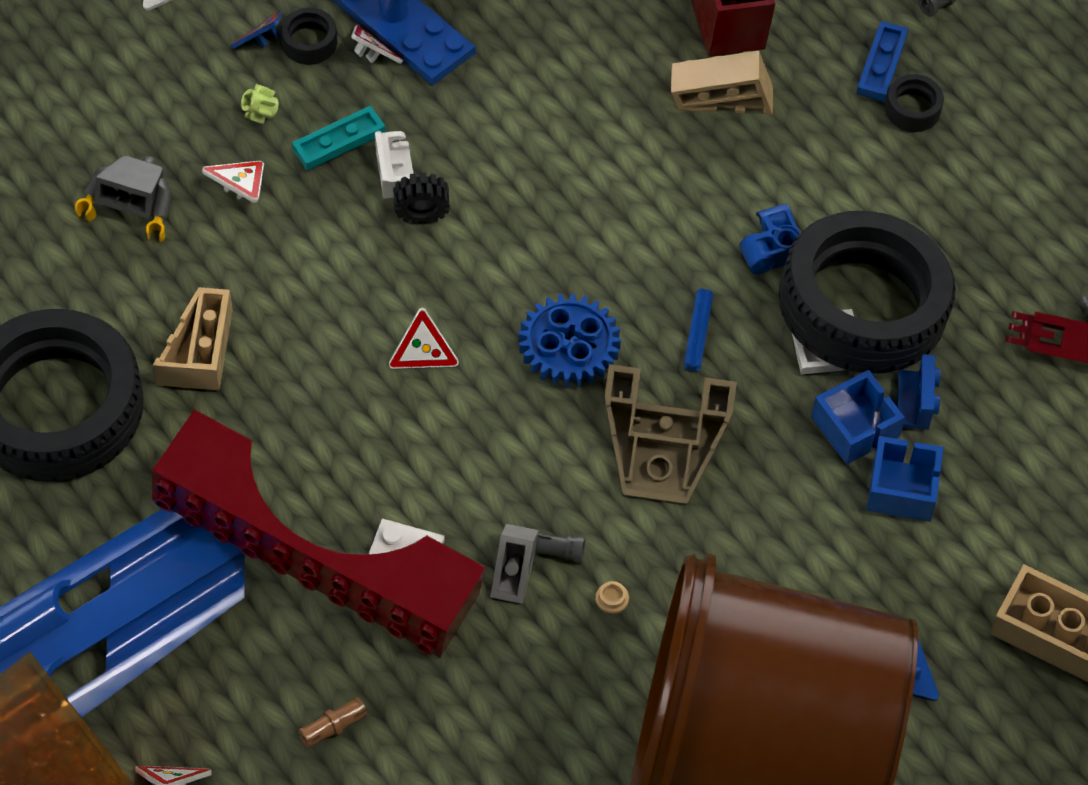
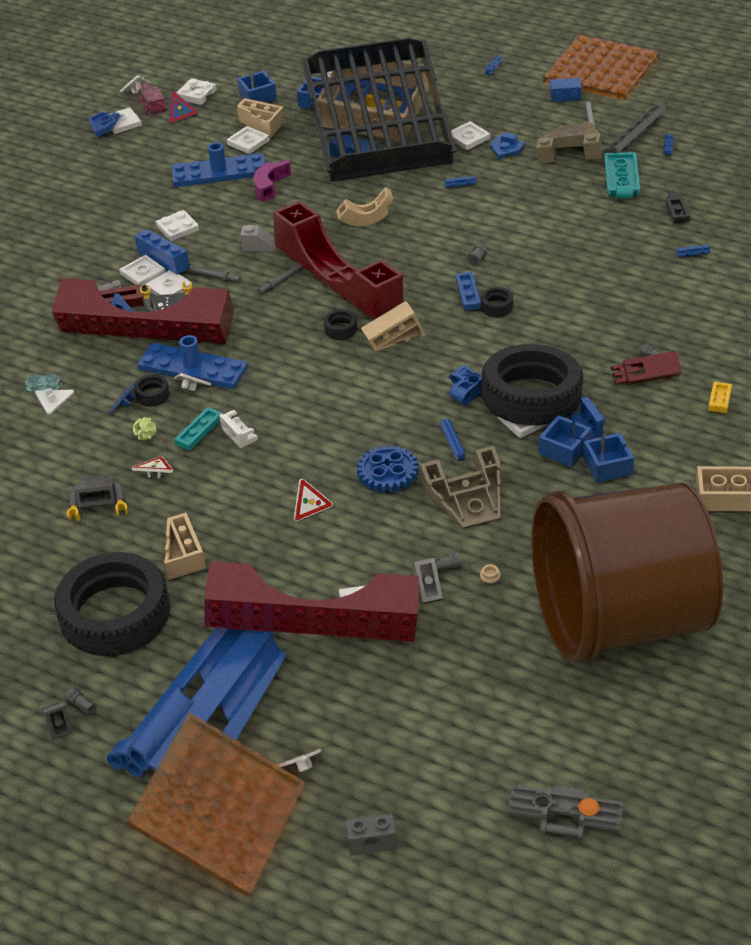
camera: 20 degrees left, 15 degrees down
medium nougat pin [298,697,368,749] -> none
black tyre [393,173,450,225] -> none
none -> black tyre [324,309,357,340]

